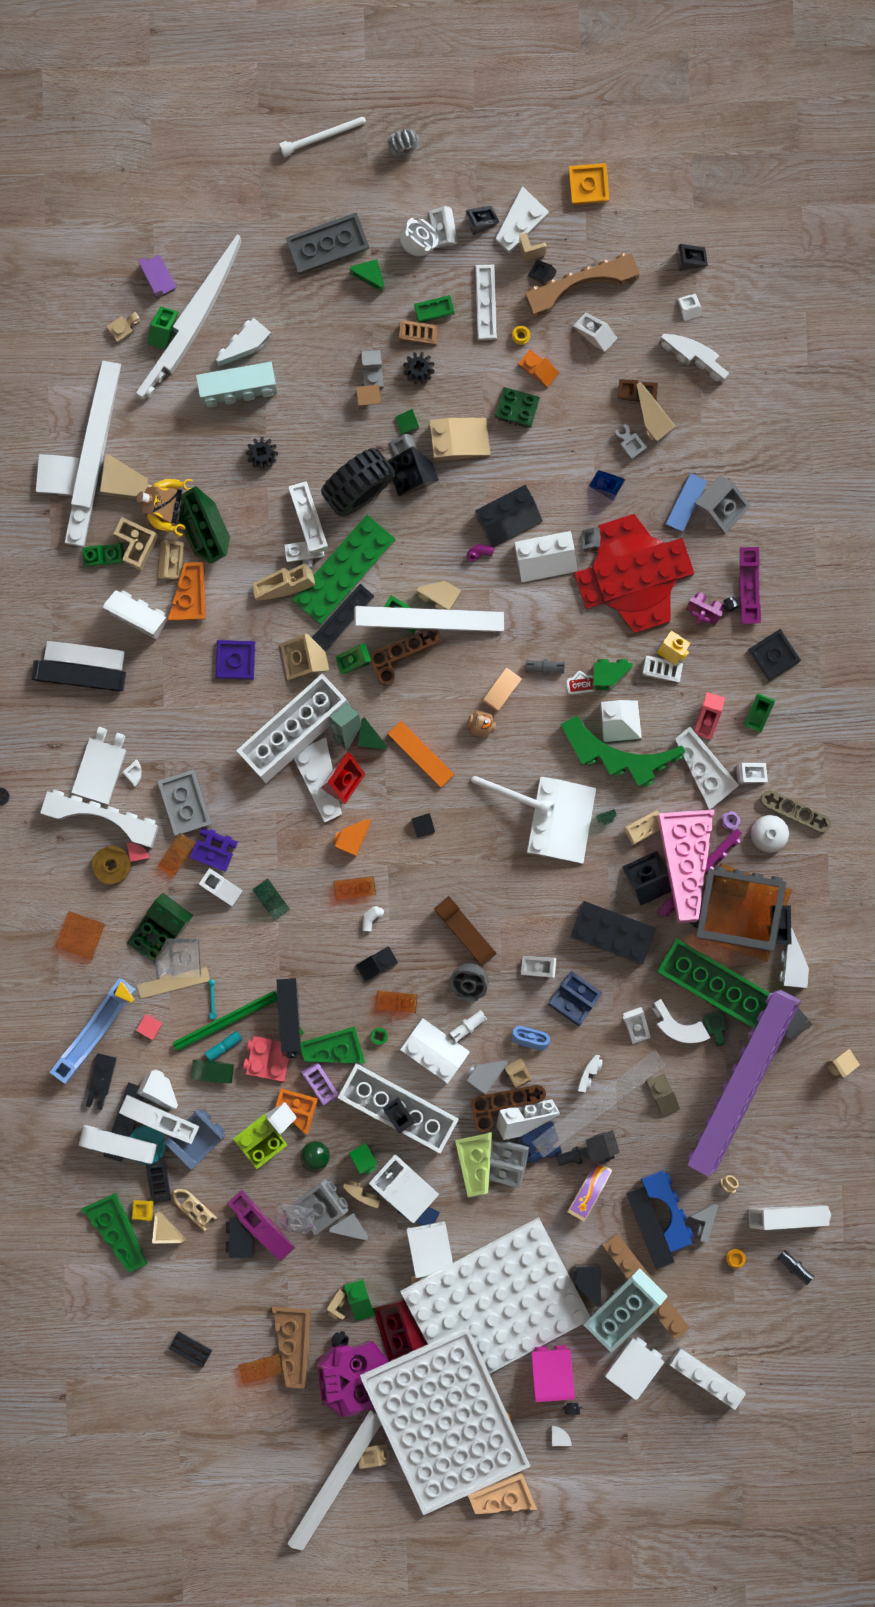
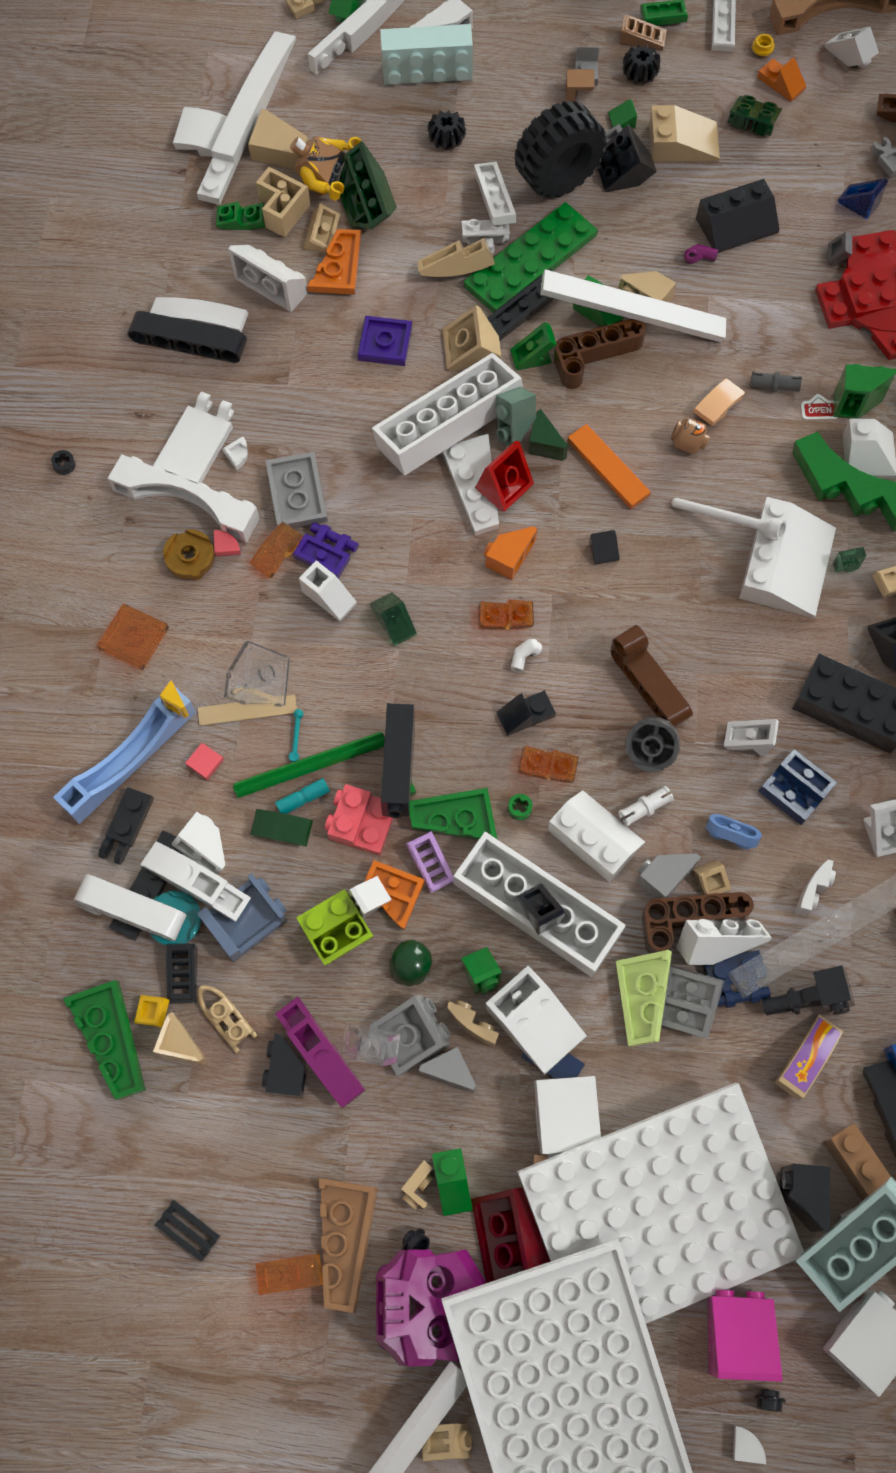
camera: 10 degrees right, 15 degrees down
dark green slope [127,893,194,965] -> none
white slope [514,531,577,583] -> none

